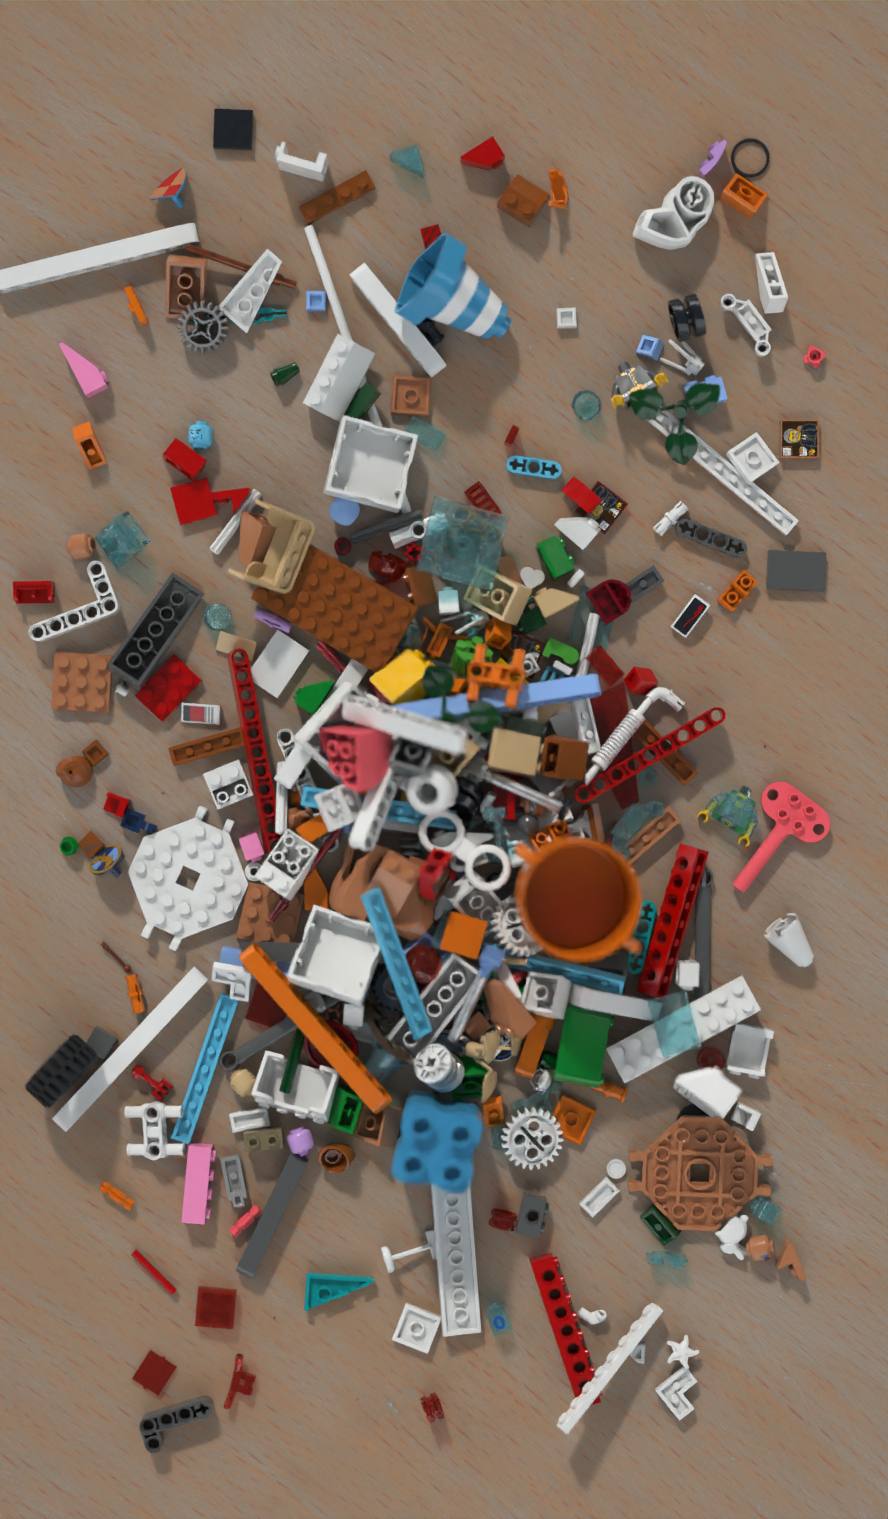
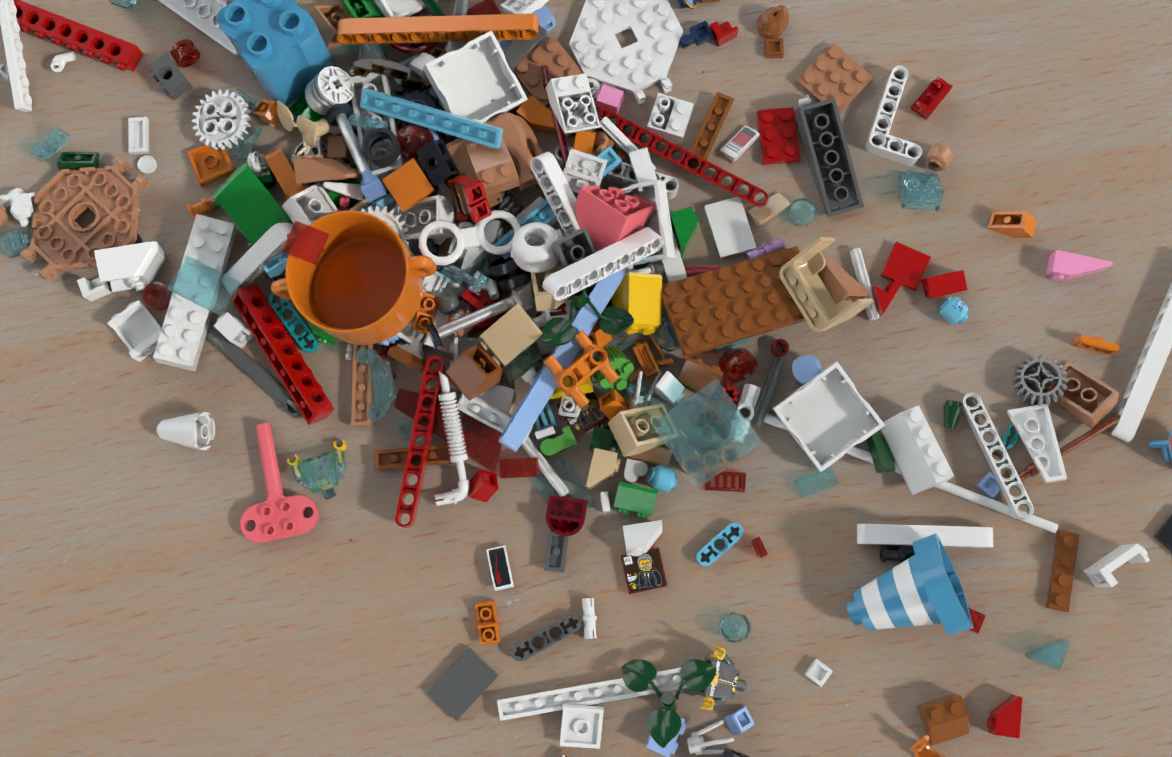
camera: 130 degrees right, 10 degrees down
nougat tile [391,375,431,417] -> none
red slope [561,477,602,515] -> none
none -> clear red piece [282,221,329,265]
none -> clear light blue axle [349,114,388,131]
none -> black tyre [362,128,401,167]
none -> black brick [416,139,460,186]
none -> medium azure head [647,465,678,493]
none -> white beam [961,393,1034,520]

